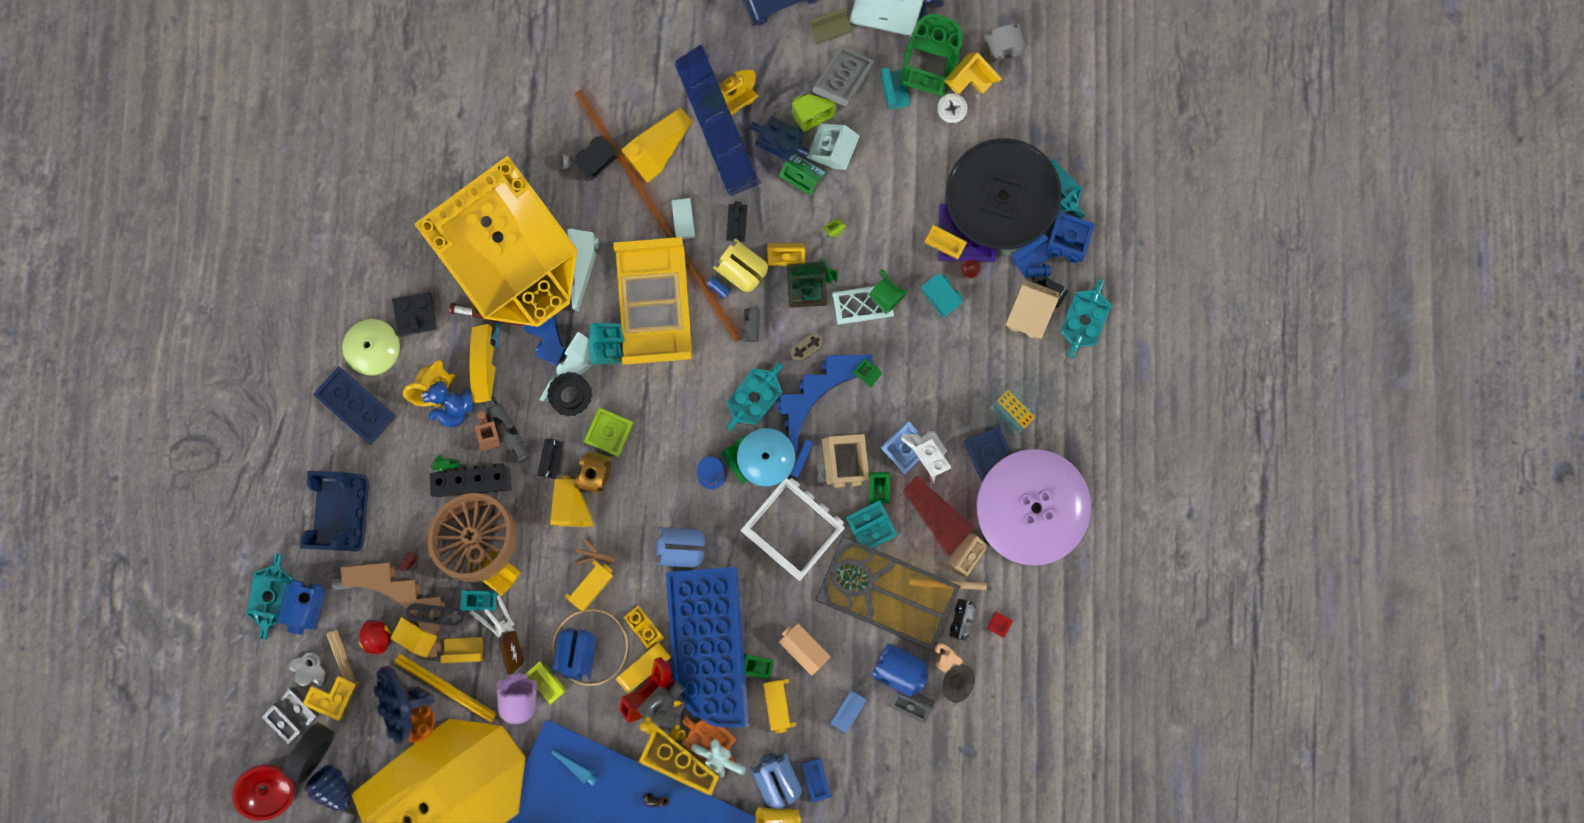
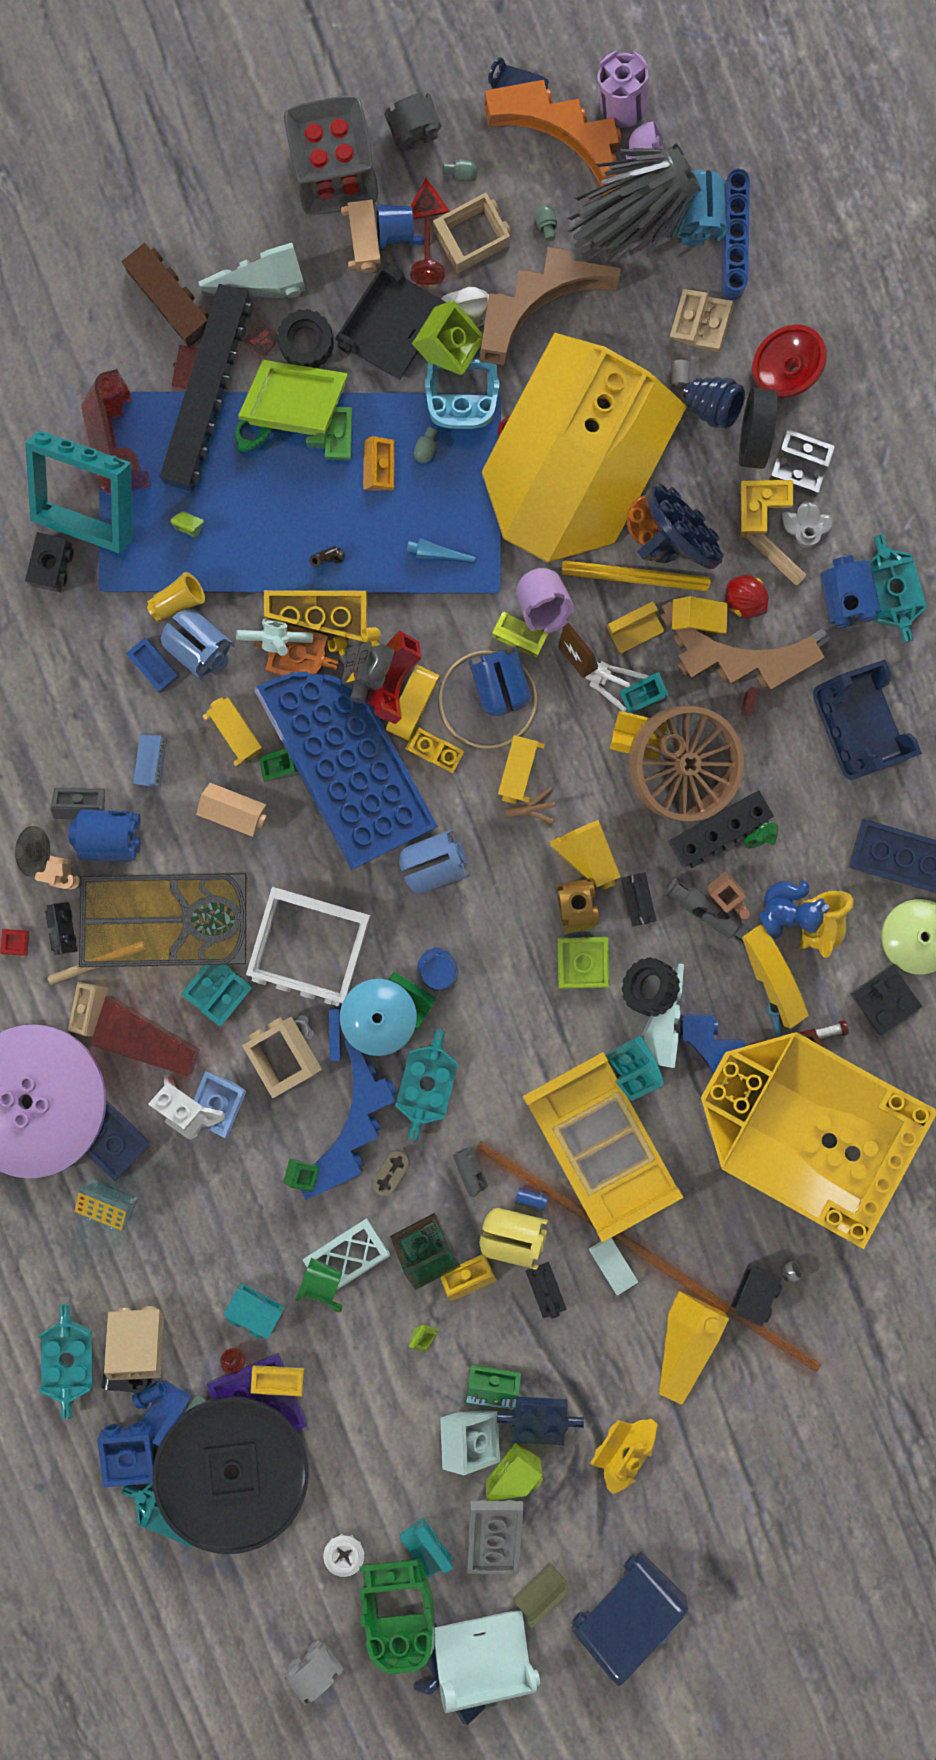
camera: 155 degrees right, 5 degrees up
black beam [406,603,464,626] -> none
light aqua wedge [568,229,599,312] -> none
clear blue piece [674,45,761,196] -> none
green hand [820,258,838,284] -> none
green slope [869,472,890,504] -> none
yellow panel [944,52,1002,94] -> none

